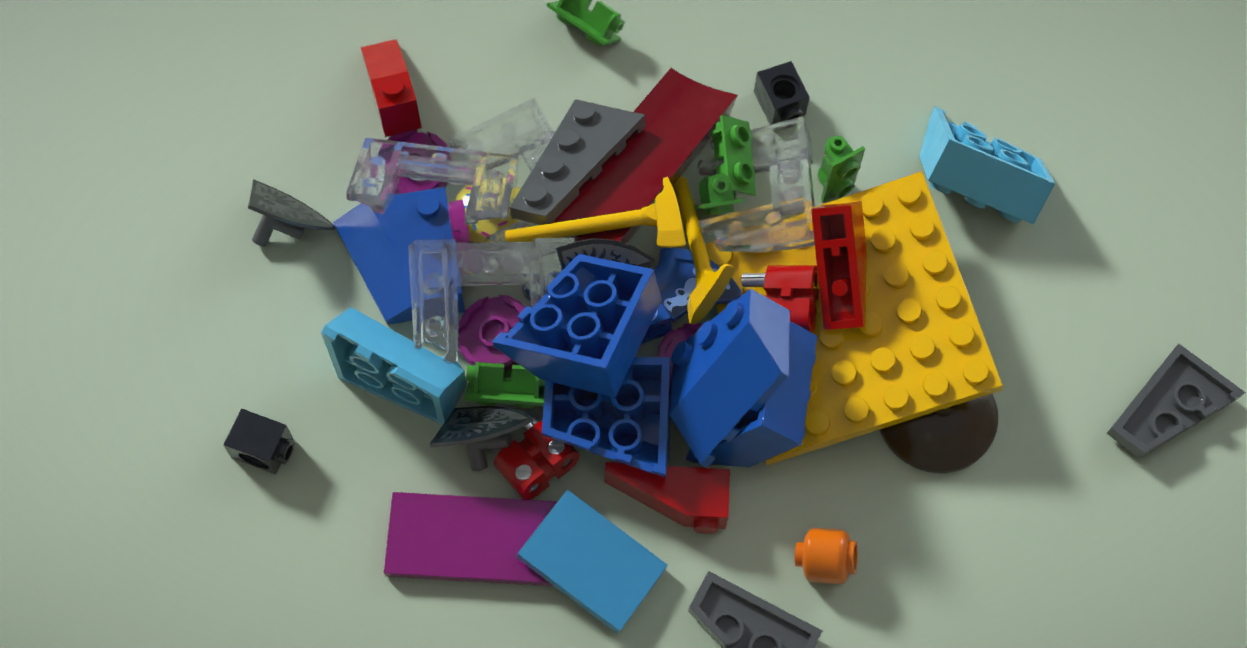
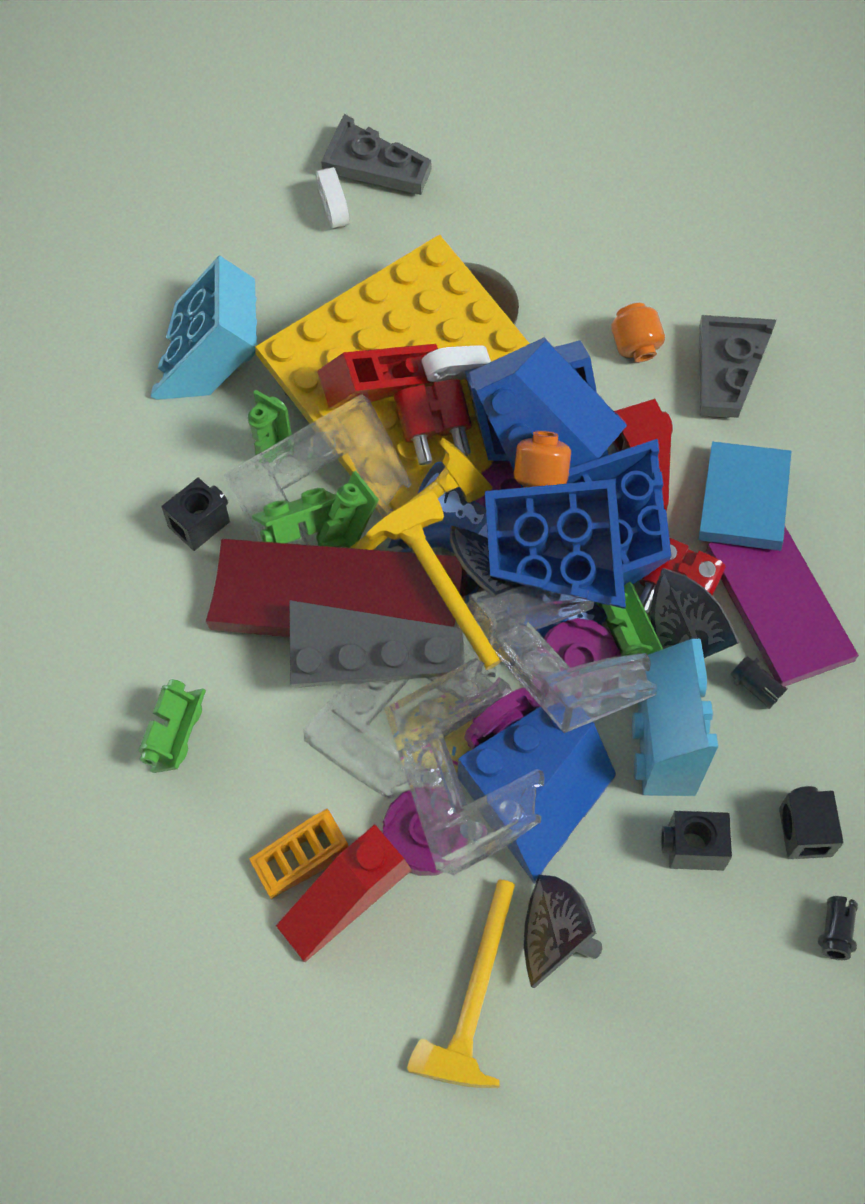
camera: 110 degrees left, 5 degrees down
none -> light orange slope [249,808,349,899]
none -> white beam [316,167,350,228]
none -> yellow piece [407,879,515,1088]
none -> white beam [421,345,491,382]
none -> orange head [514,431,571,488]
none -> black brick [661,811,732,871]
none -> black pin [730,656,788,709]
none -> black pin [818,896,858,961]

